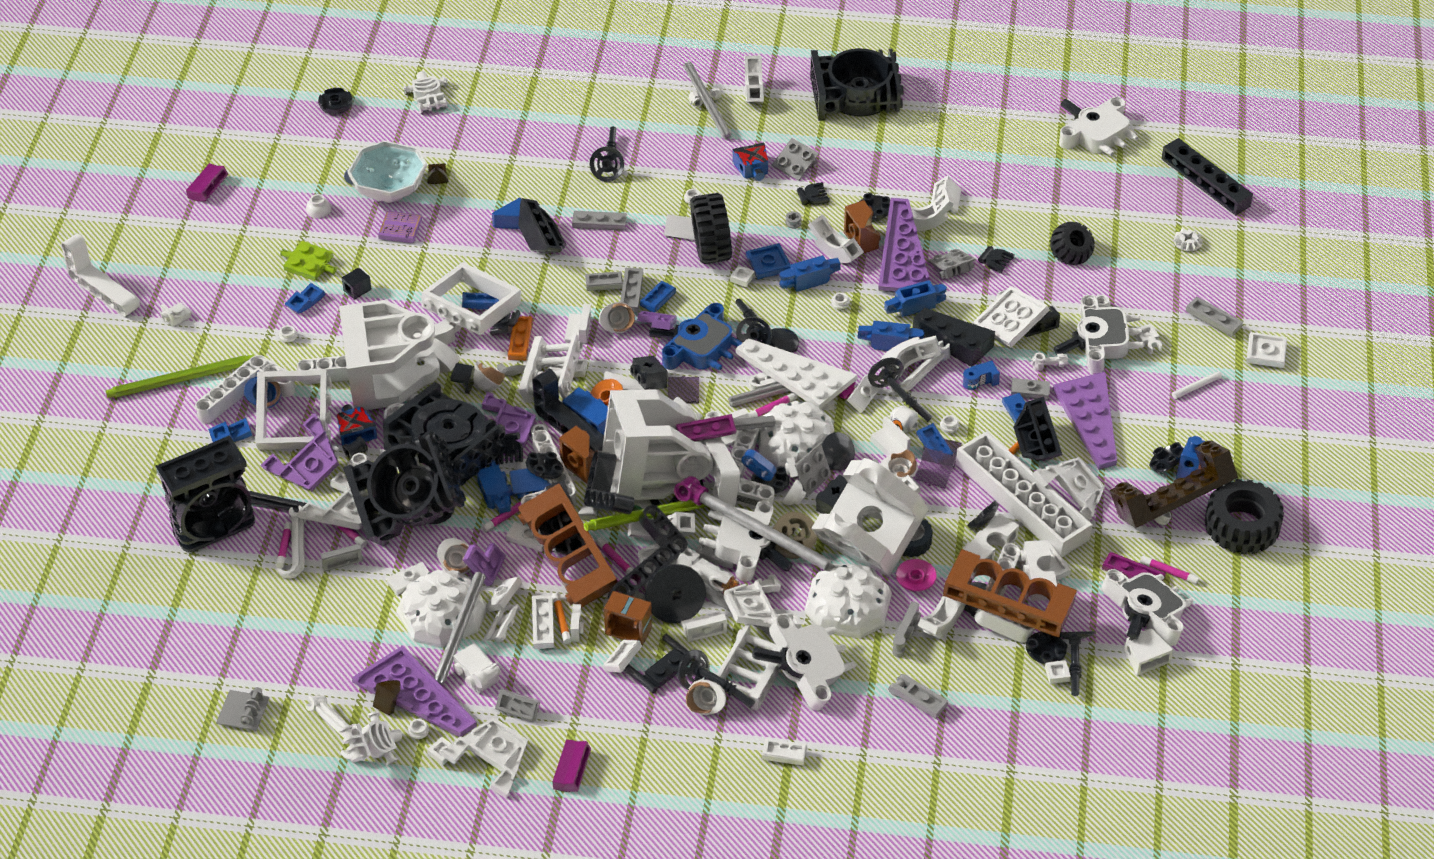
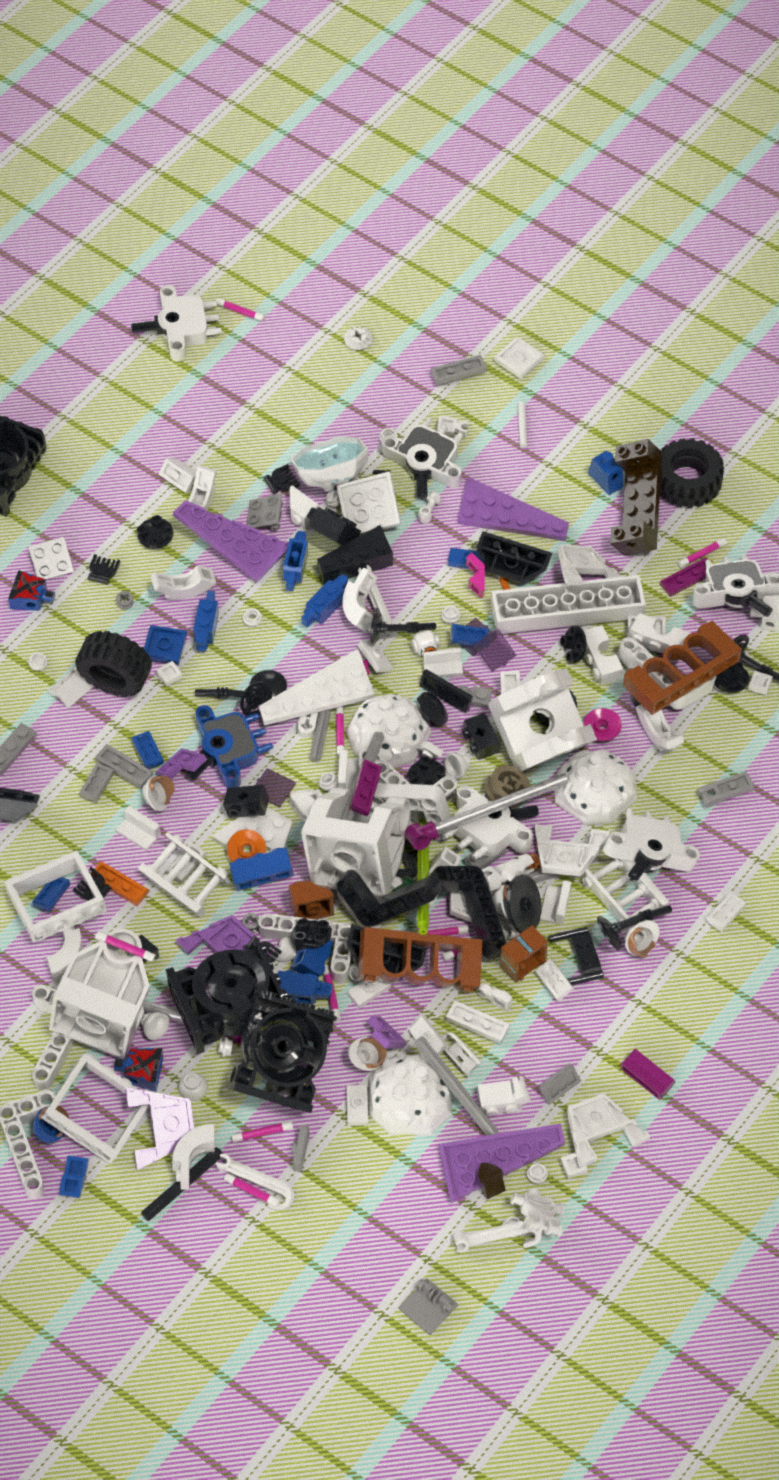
camera: 60 degrees left, 10 degrees up
black brick [155,436,255,552] -> none
white wing [298,472,363,530] -> none
black bush [342,436,368,460] -> none
piece [473,362,505,391] -> none
light grey bar [497,363,526,376] -> none
black beam [532,368,604,452] -> none
orange bar [552,593,571,644] -> none
blue beam [741,449,777,481] -> none
light grey hinge [795,443,832,497] -> none
dark orange slope [844,200,881,254] -> none
piece [880,450,918,480] -> none
light grey plate [892,601,921,658] -> none
blue leg [963,360,1000,390] -> none
light grey plate [1011,378,1050,400] -> none
black wheel [1050,221,1095,265] -> none
black dish [1149,442,1184,472] -> none
black brick [1161,138,1253,216] -> none
none -> dark pink bar [95,931,156,962]
none -> white arch [172,1124,215,1190]
none -> dark pink bar [216,298,265,322]
none -> white rock [290,437,369,491]
none -> white slope [290,486,319,529]
none -> black hinge [306,507,361,545]
none -> black tile [419,669,473,713]
none -> dark pink slope [466,553,485,599]

